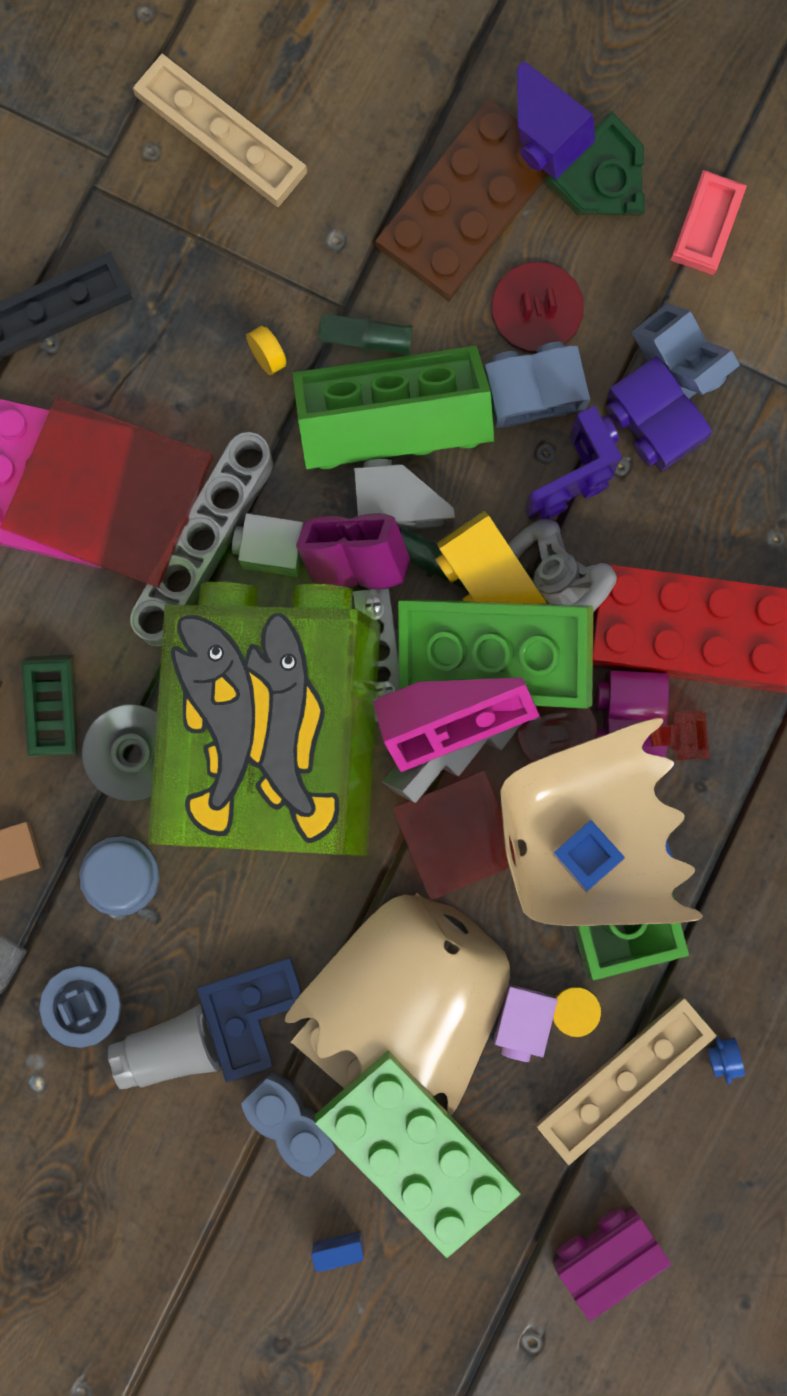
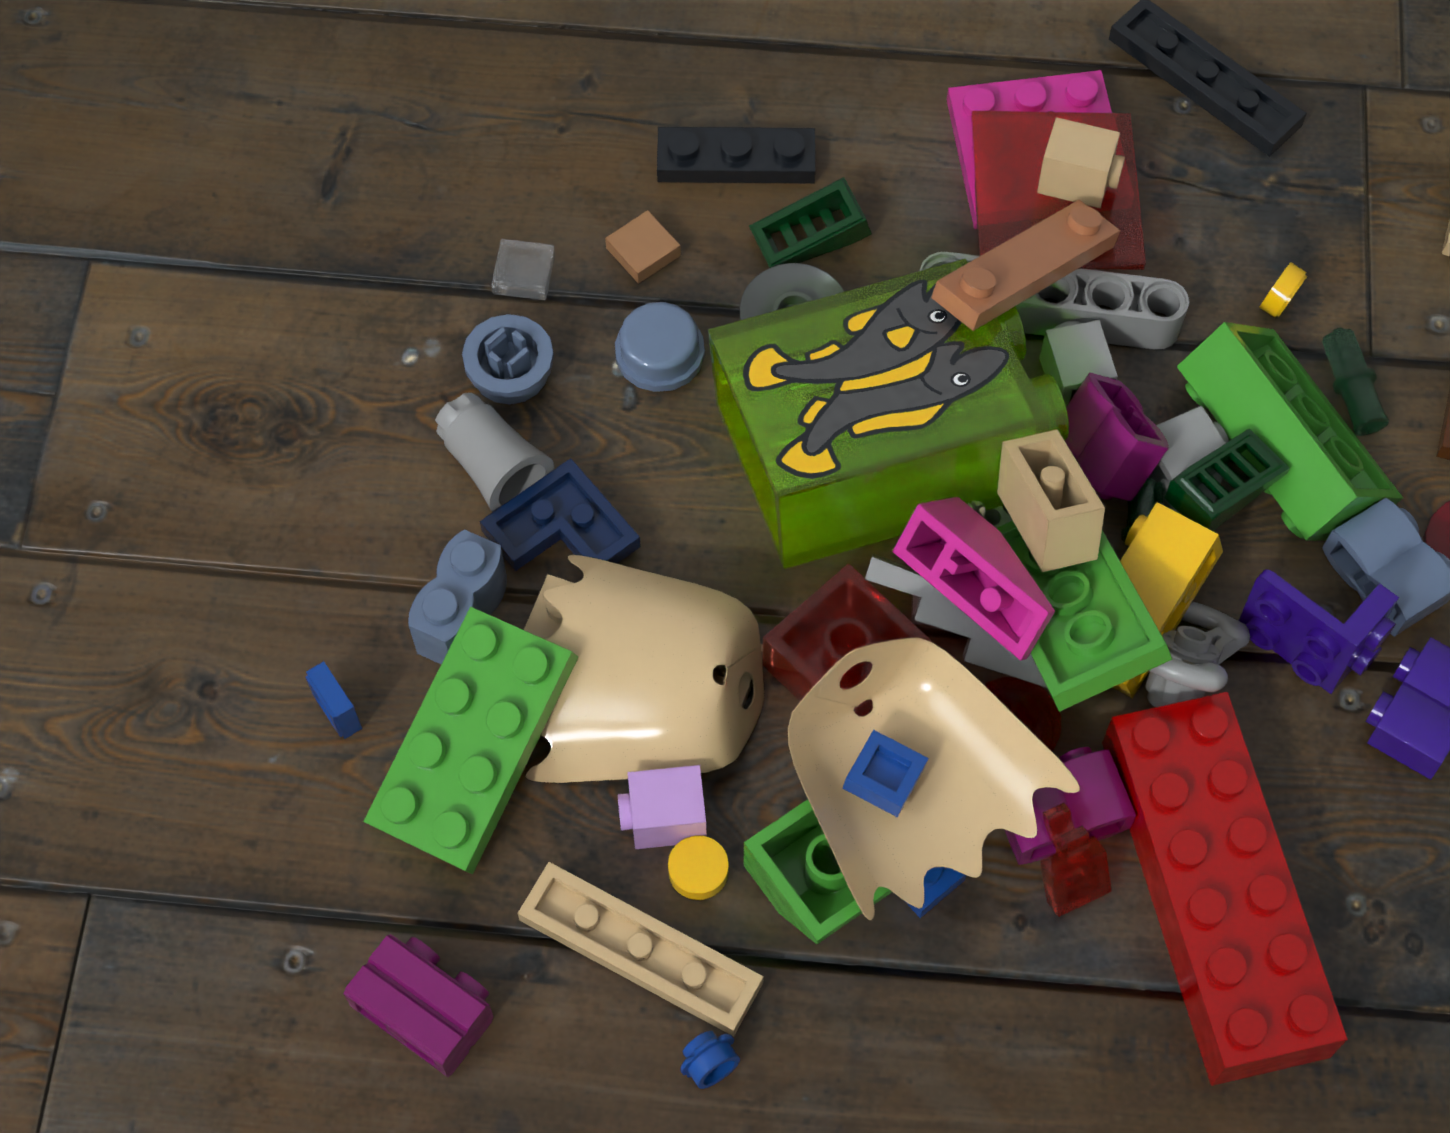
camera: 70 degrees right, 20 degrees down
none -> nougat plate [931,200,1121,331]
none -> tan brick [997,429,1105,572]
none -> tan brick [1037,117,1125,208]
none -> dark green slope [1164,429,1290,531]

